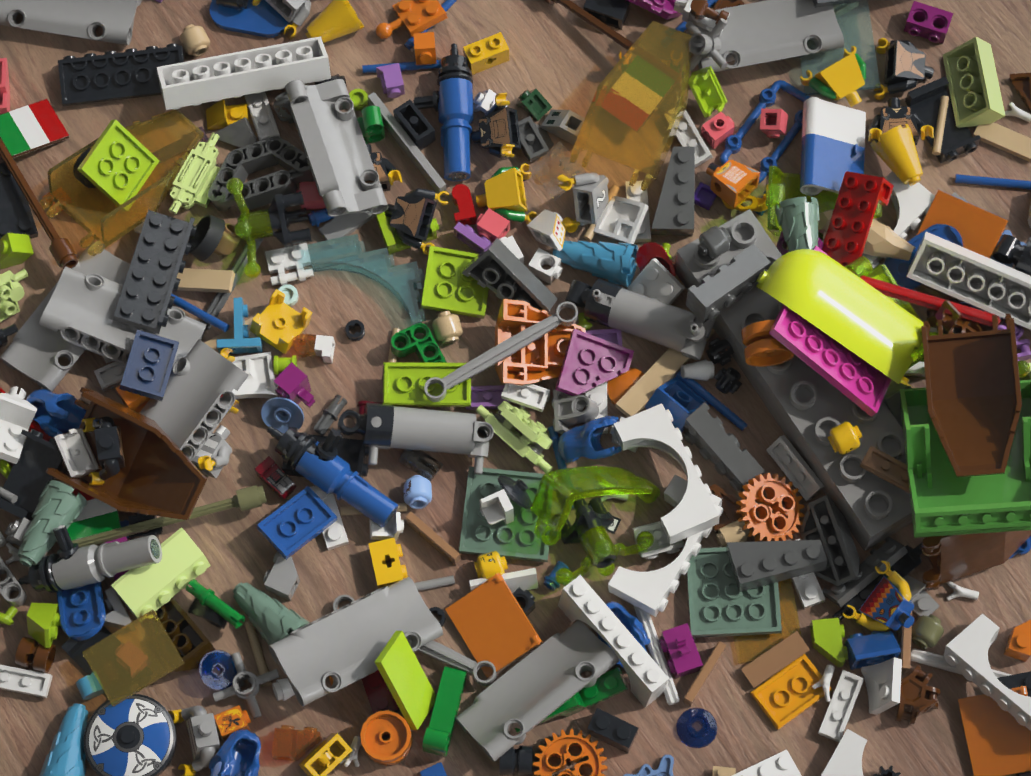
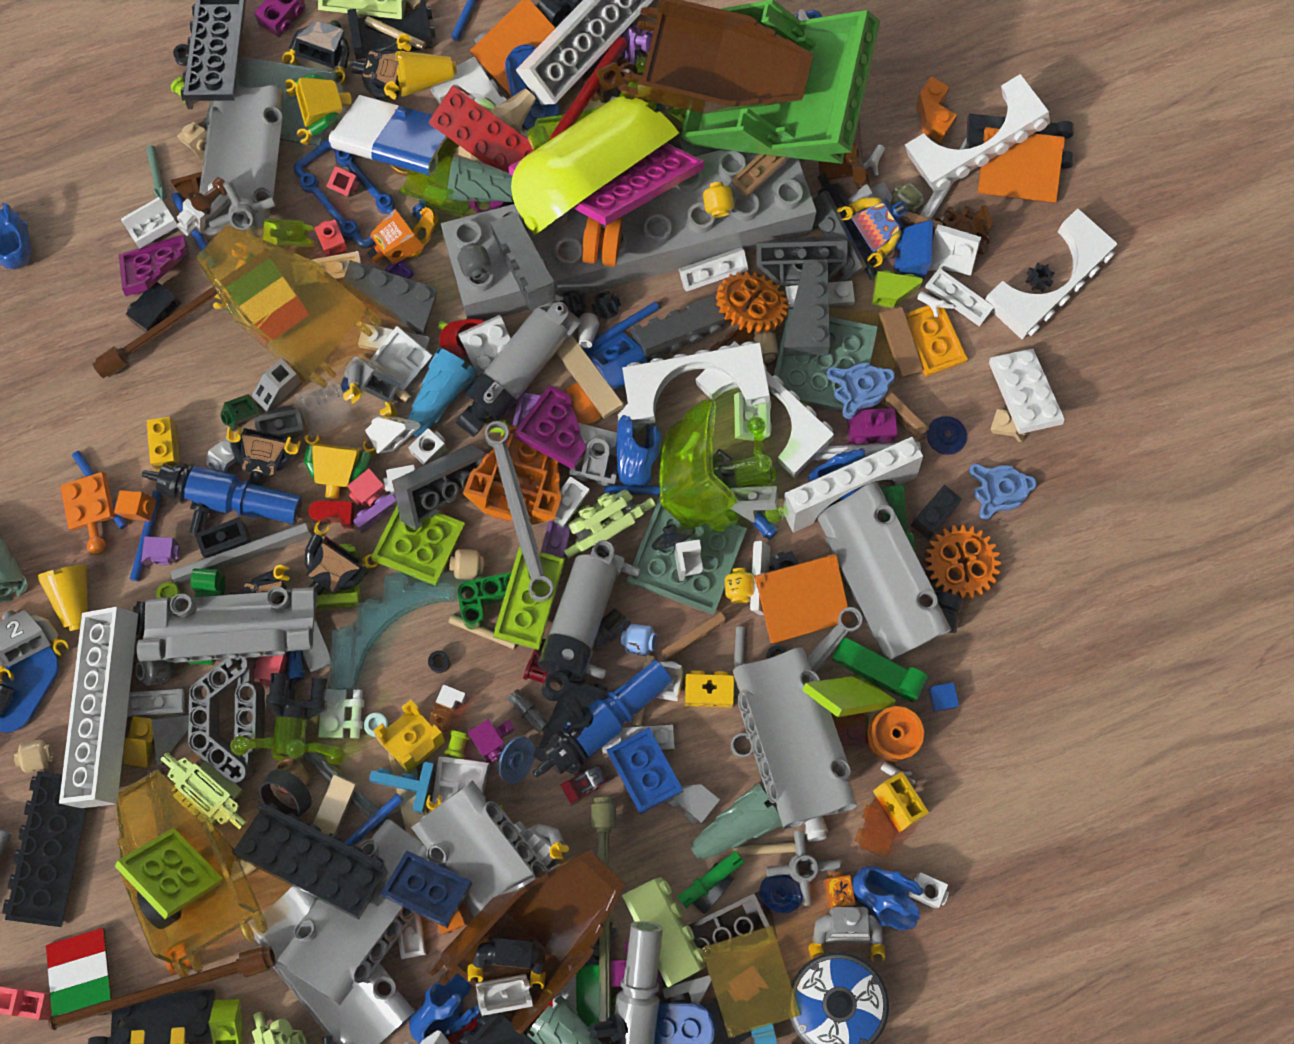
camera: 80 degrees left, 5 degrees up
none -> light grey slope [728,486,778,523]
none -> medium blue tile [827,363,895,419]

